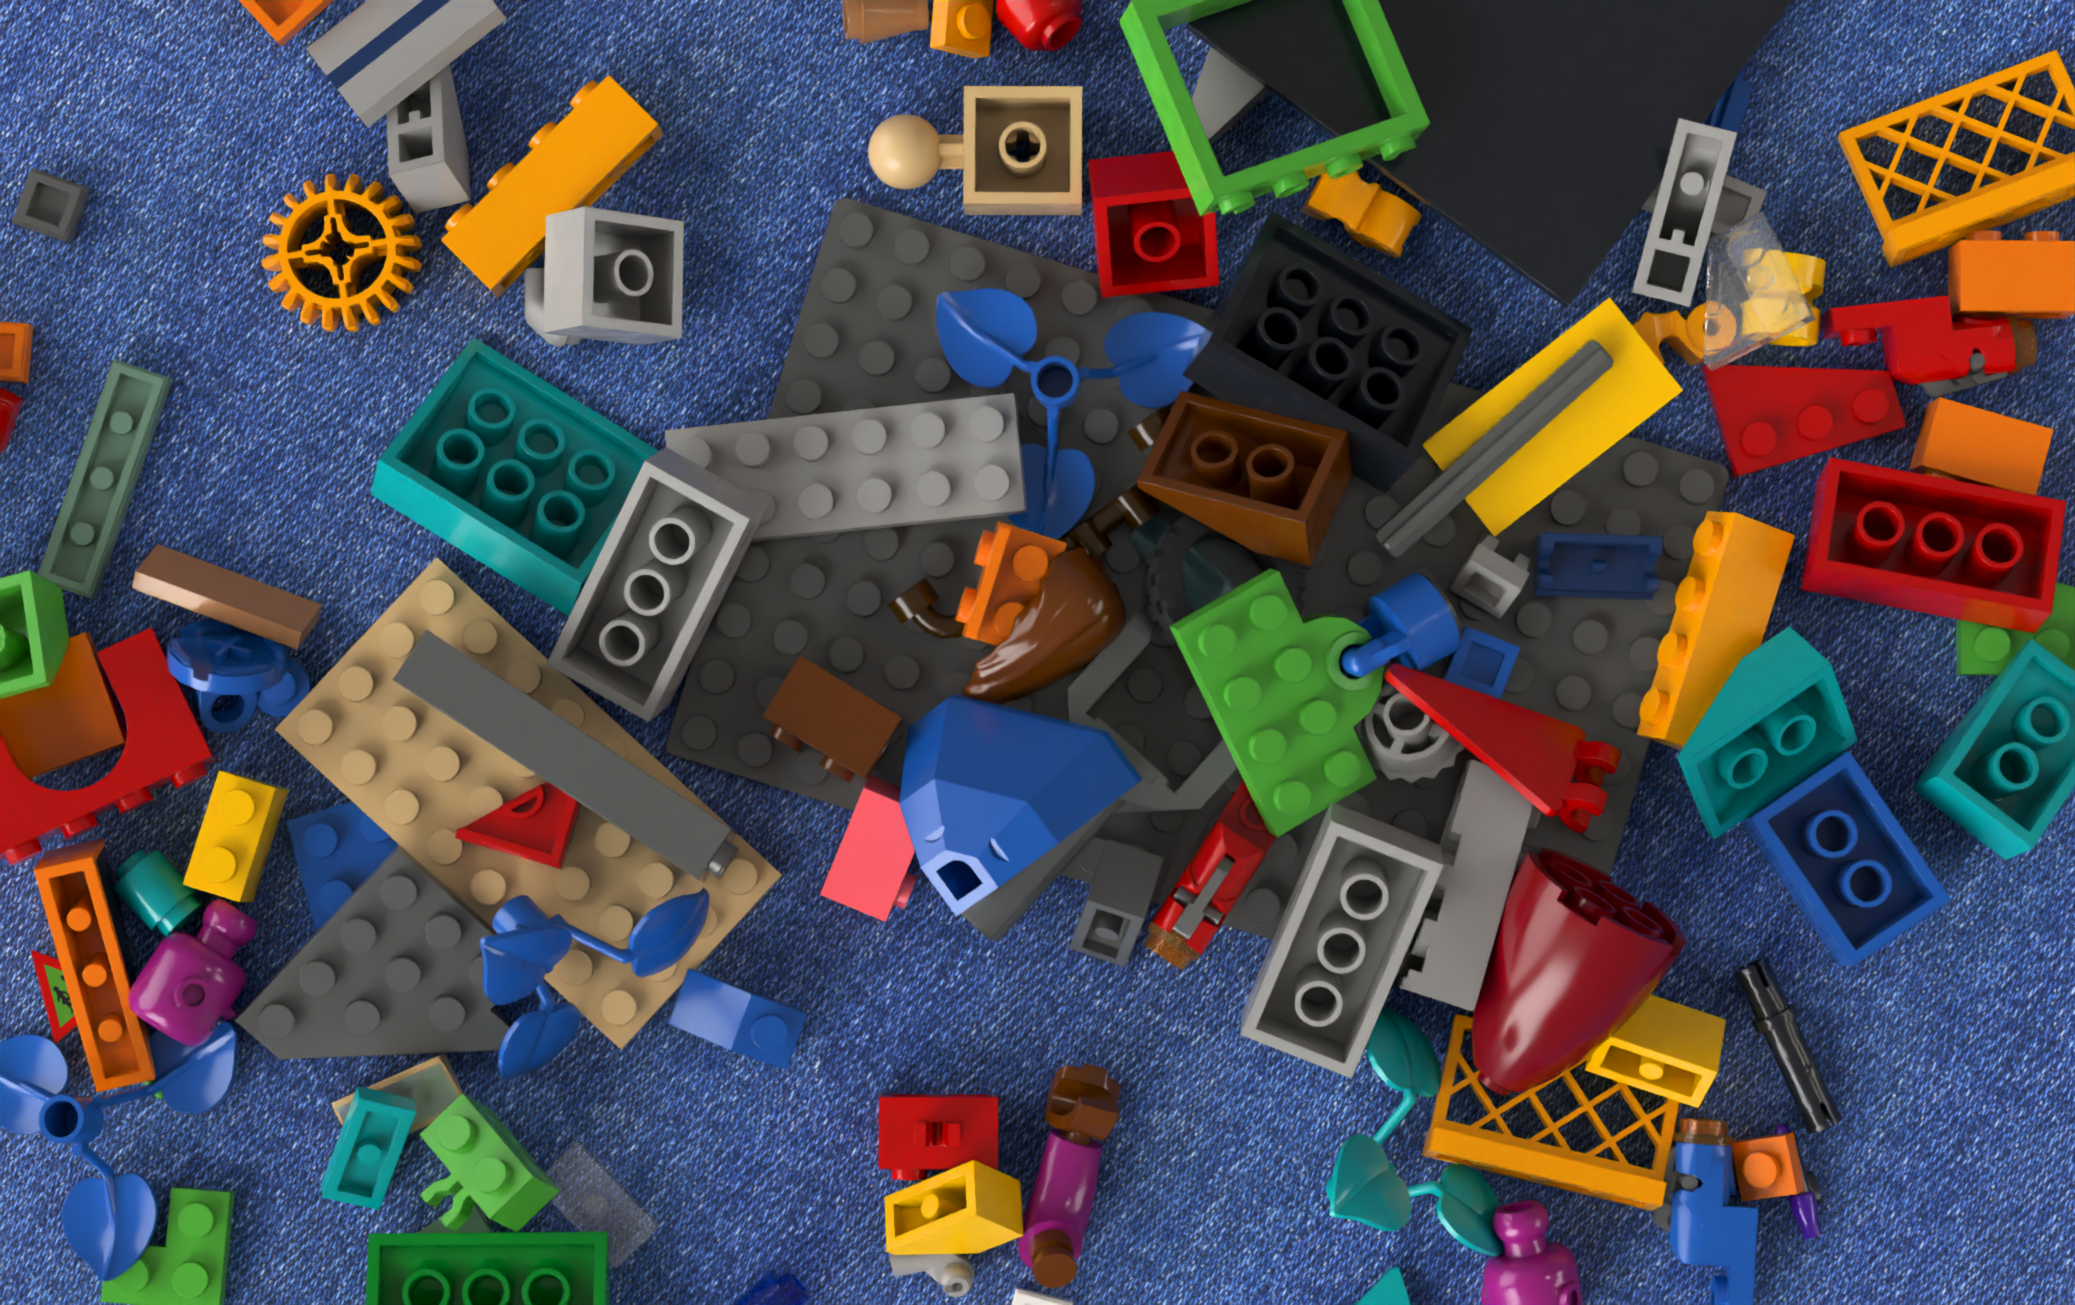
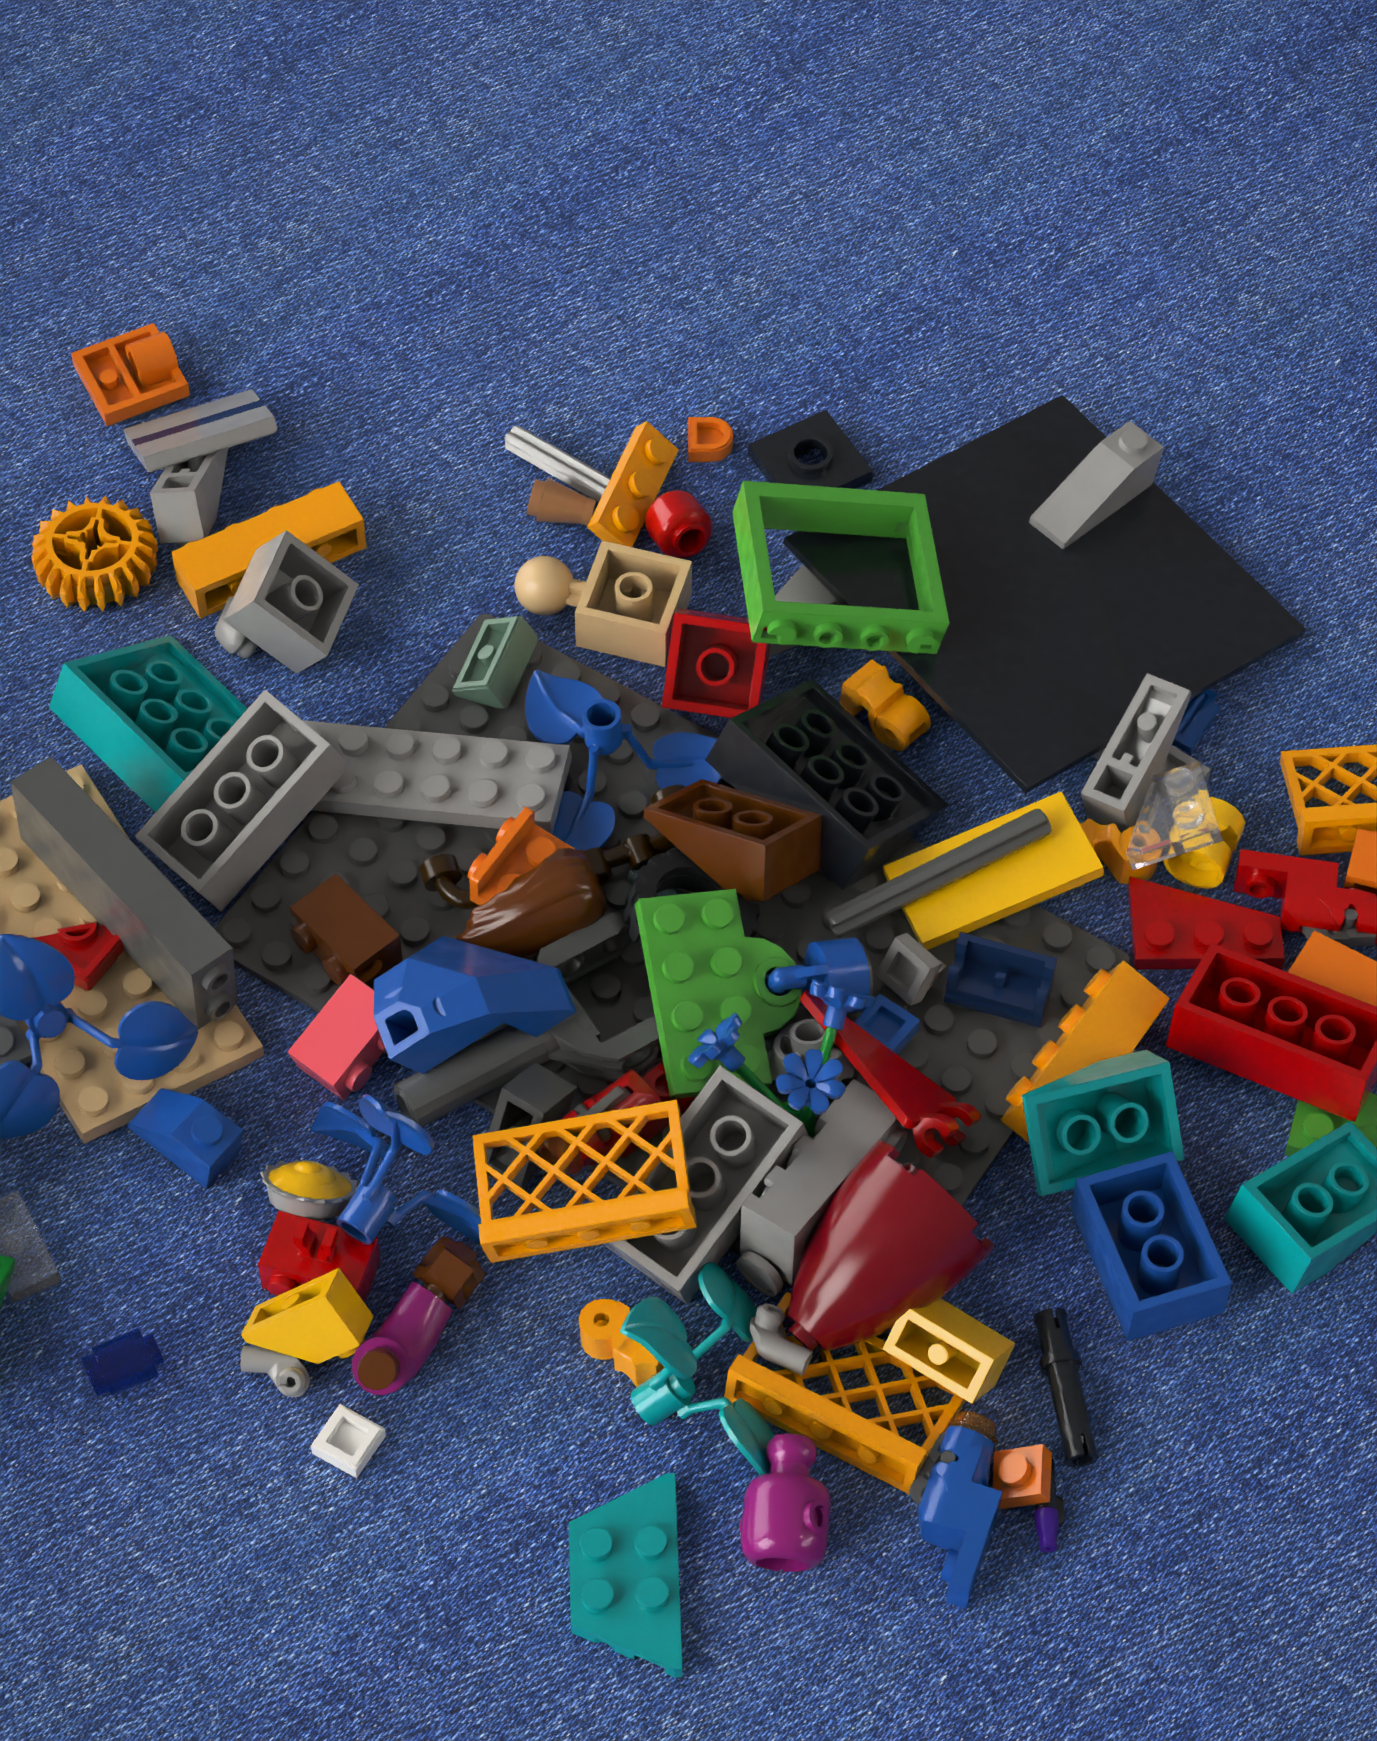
camera: 15 degrees right, 30 degrees down
none -> piece [260,1159,359,1222]
none -> blue plant [310,1094,482,1247]
none -> sand green slope [451,616,538,709]
none -> light orange fence [472,1100,697,1263]
none -> light orange leg [579,1299,664,1386]
none -> blue plant [688,979,876,1138]
none -> light grey piece [736,1251,783,1297]
none -> light grey arm [749,1304,813,1375]

